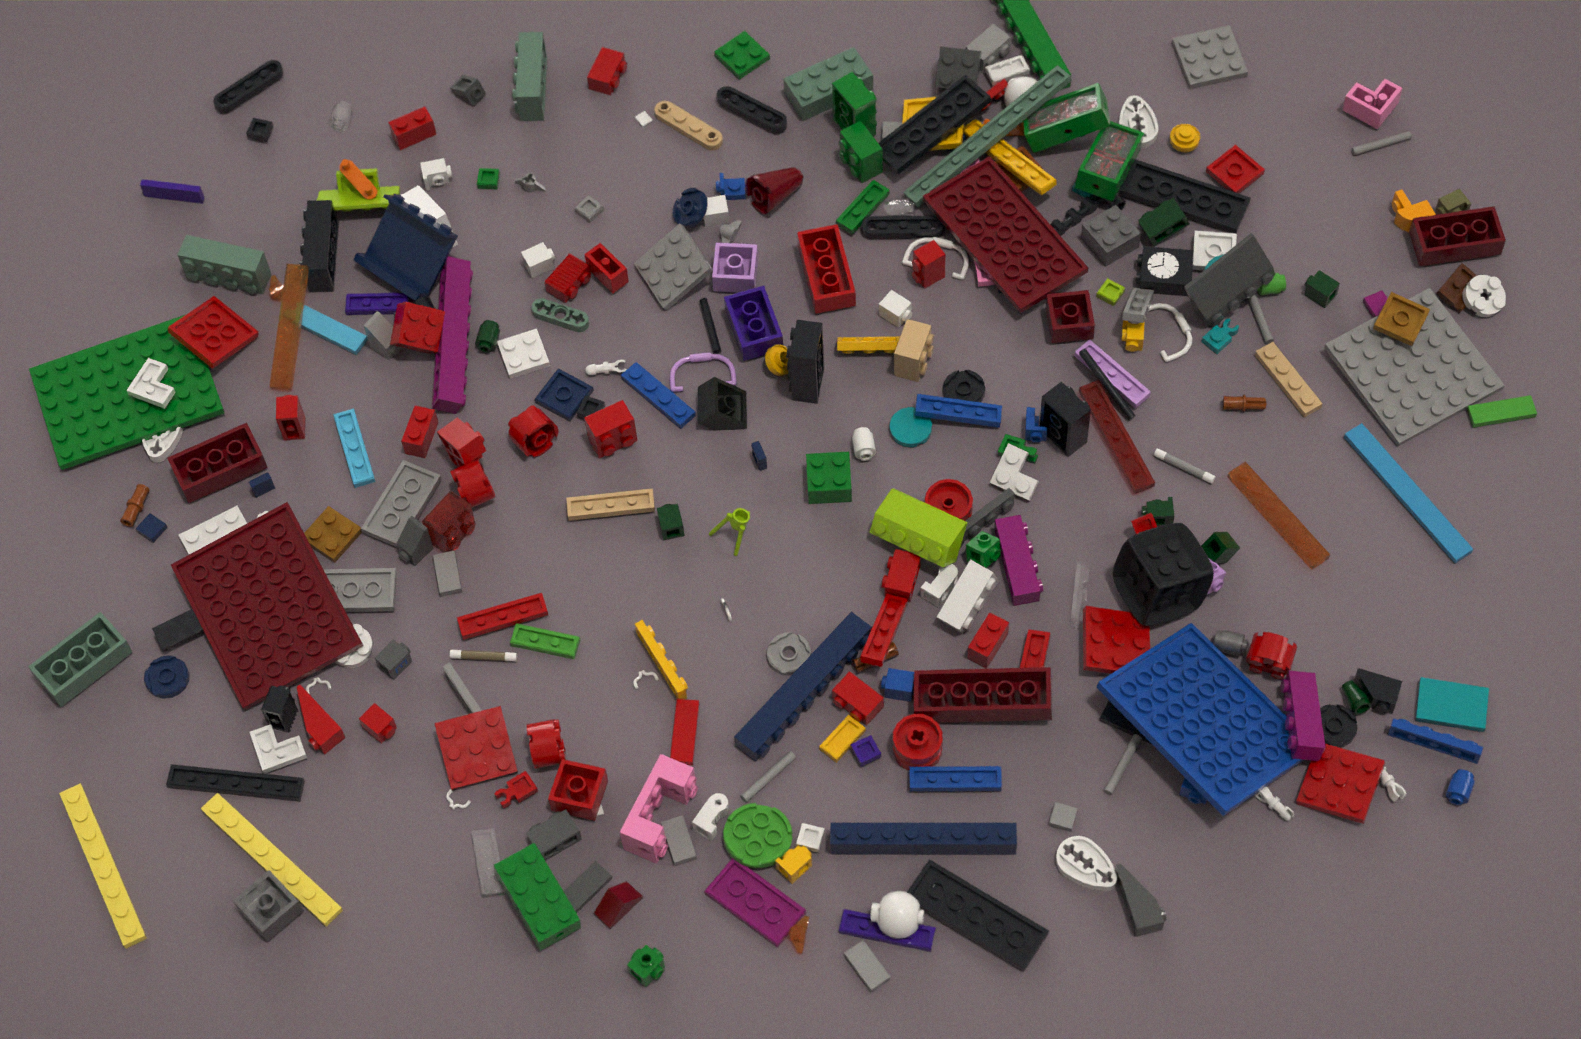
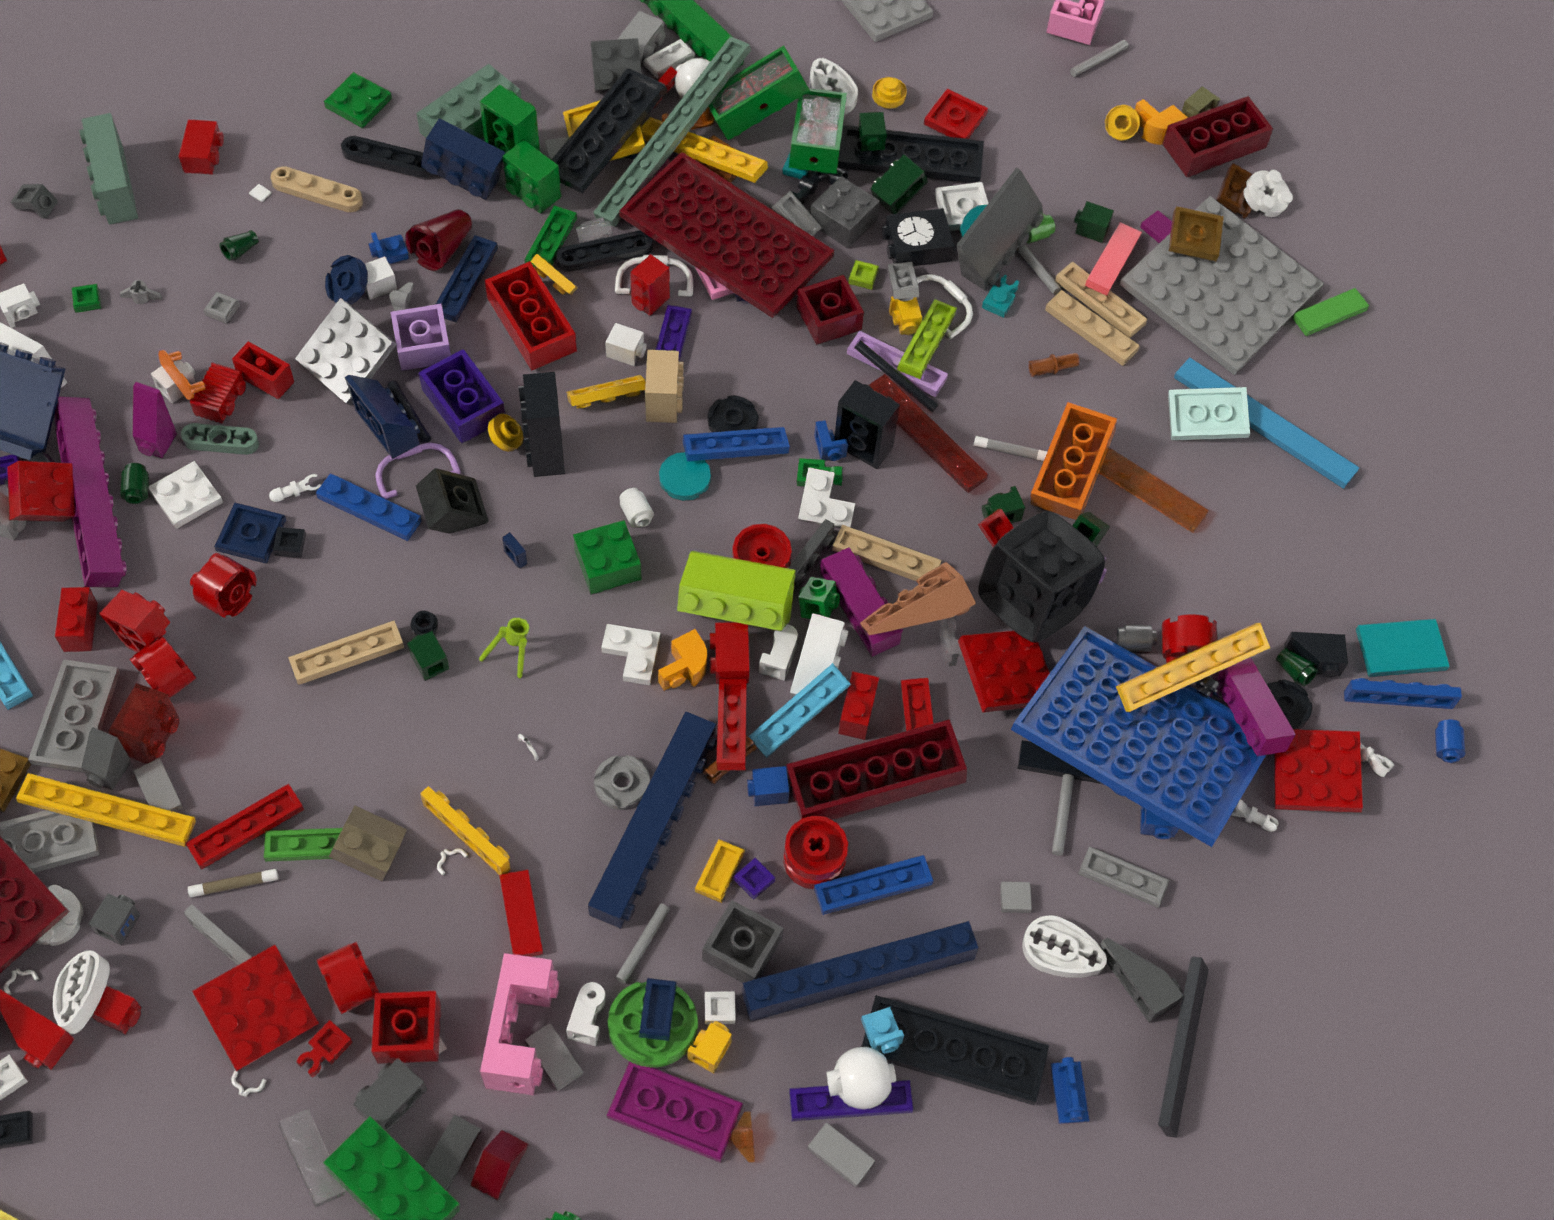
camera: 25 degrees left, 0 degrees up
red brick [584,400,638,459] -> none
red brick [832,671,884,726] -> none
none -> yellow tile [16,773,196,847]
none -> white piece [53,951,110,1034]
none -> magenta slope [133,382,177,458]
none -> orange piece [158,350,205,400]
none -> dark green cone [219,230,259,261]
none -> dark tan slope [329,805,407,881]
none -> dark blue slope [345,375,420,459]
none -> black plate [410,610,438,635]
none -> dark blue brick [421,118,505,200]
none -> dark blue plate [435,235,498,323]
none -> yellow plate [531,254,578,295]
none -> white plate [601,624,661,685]
none -> dark blue tile [639,978,677,1041]
none -> dark purple tile [656,305,692,361]
none -> light orange brick [658,629,707,691]
none -> flat silver brick [702,900,783,983]
none -> medium azure tile [748,663,851,758]
none -> light grey tile [772,191,822,236]
none -> tan plate [832,525,942,581]
none -> dark green brick [858,112,887,151]
none -> nougat wedge [860,562,976,635]
none -> medium azure bracket [861,1007,904,1054]
none -> lime tile [897,299,957,379]
none -> orange brick [1030,402,1117,520]
none -> blue hinge [1051,1057,1089,1124]
none -> tan plate [1055,262,1147,338]
none -> light grey tile [1078,846,1170,908]
none -> coral tile [1085,222,1142,296]
none -> yellow plate [1105,105,1140,140]
none -> yellow tile [1116,623,1270,712]
none -> black tile [1158,956,1209,1138]
none -> light aqua plate [1168,387,1250,440]
none -> black plate [1195,677,1222,699]

